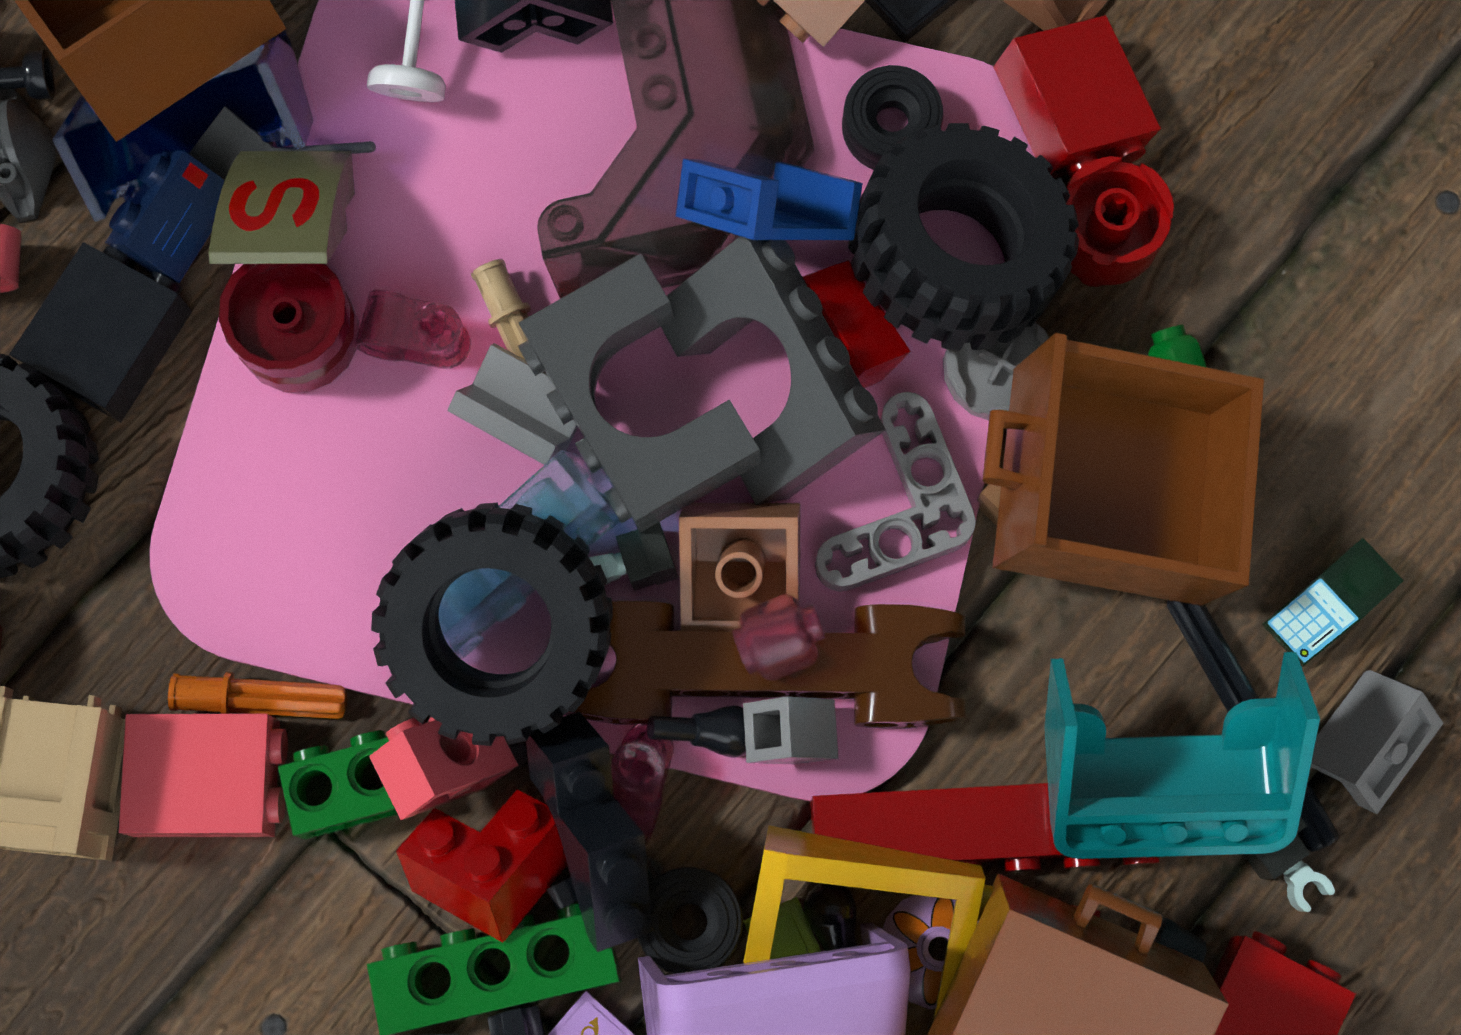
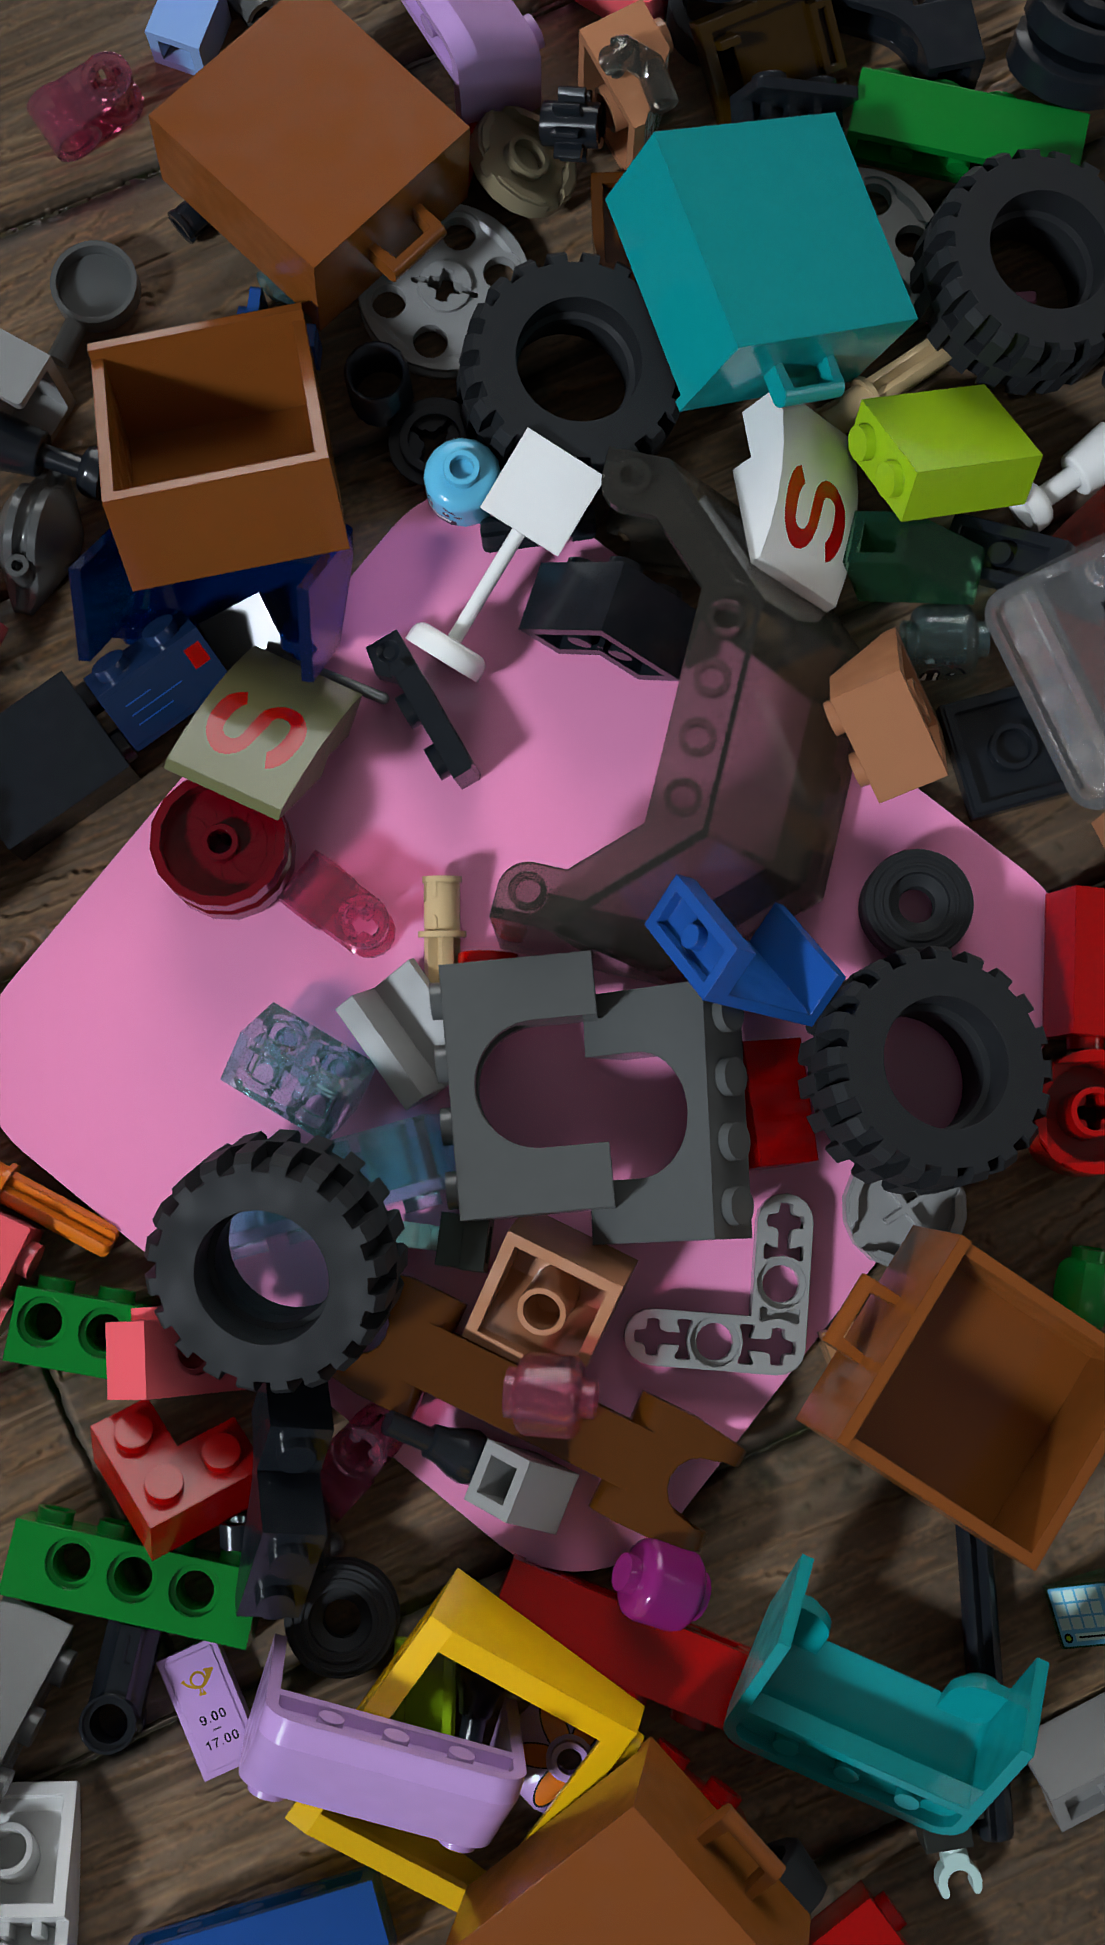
camera: 25 degrees right, 5 degrees up
none -> clear light blue brick [220,1002,376,1139]
none -> black hinge [366,629,481,790]
none -> magenta head [612,1538,712,1632]

